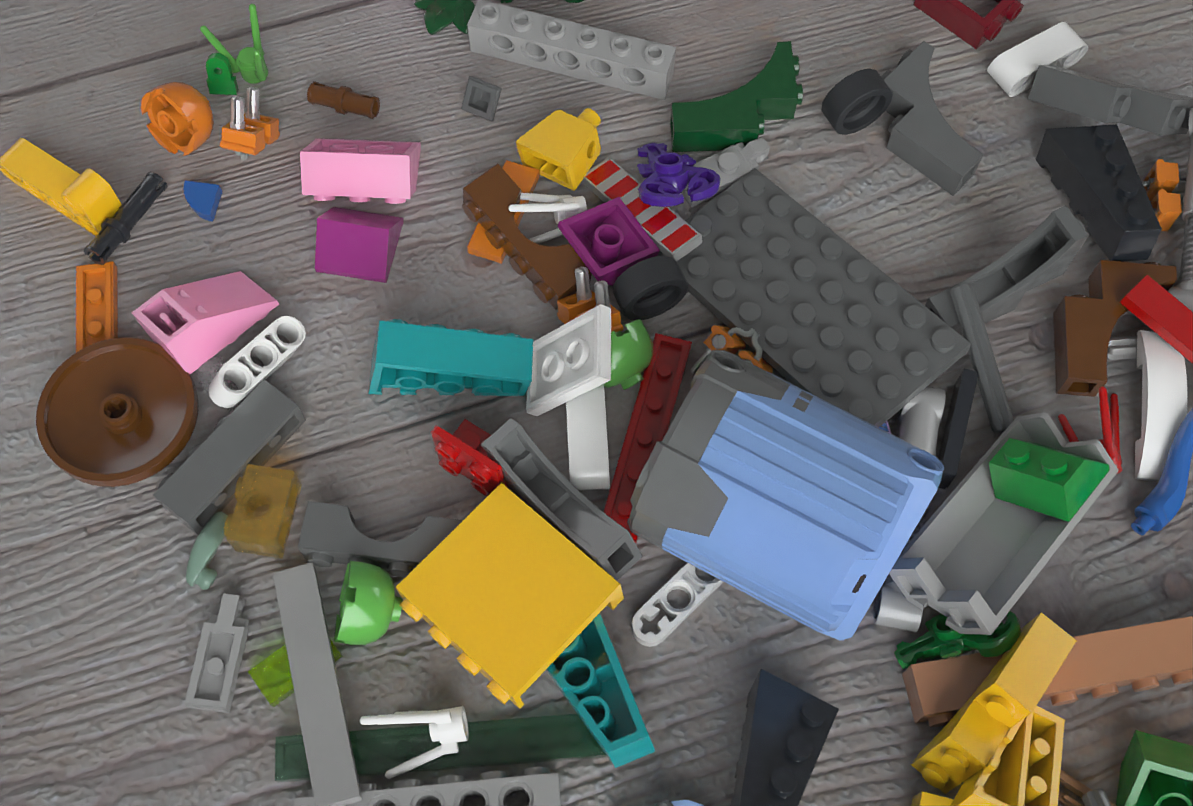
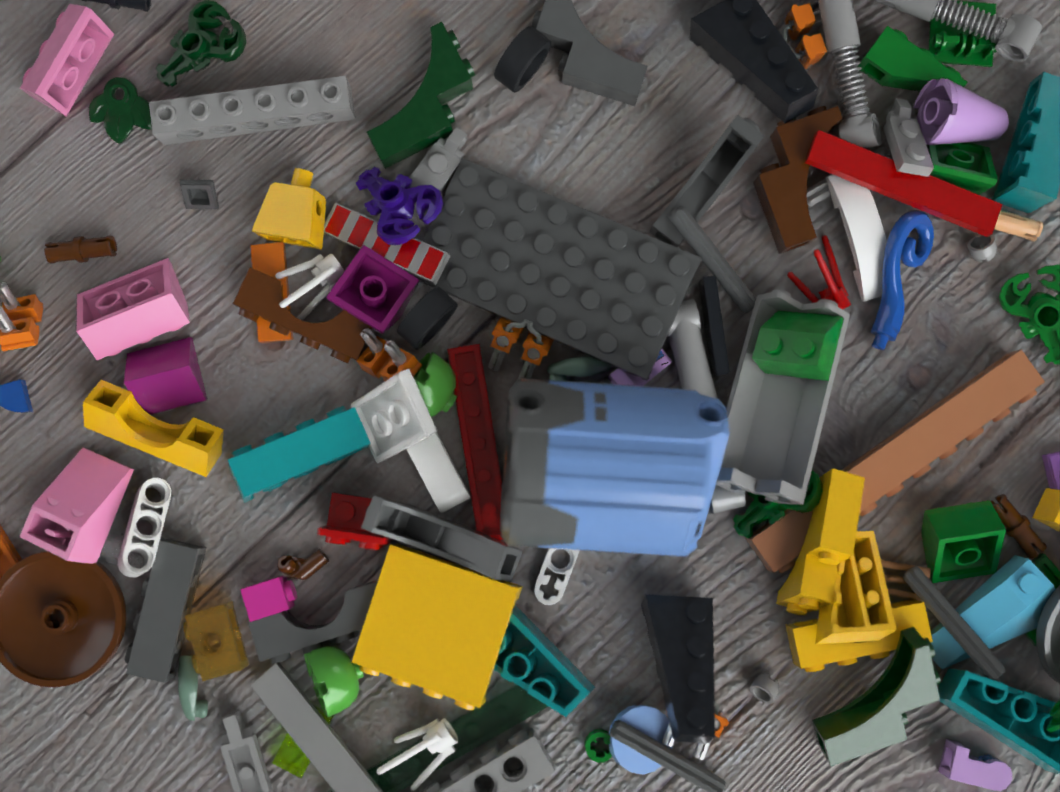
camera: 30 degrees left, 20 degrees up
none -> yellow arch [83,380,224,477]
none -> dark pink brick [240,575,297,622]
none -> reddish brown arm [277,549,329,580]

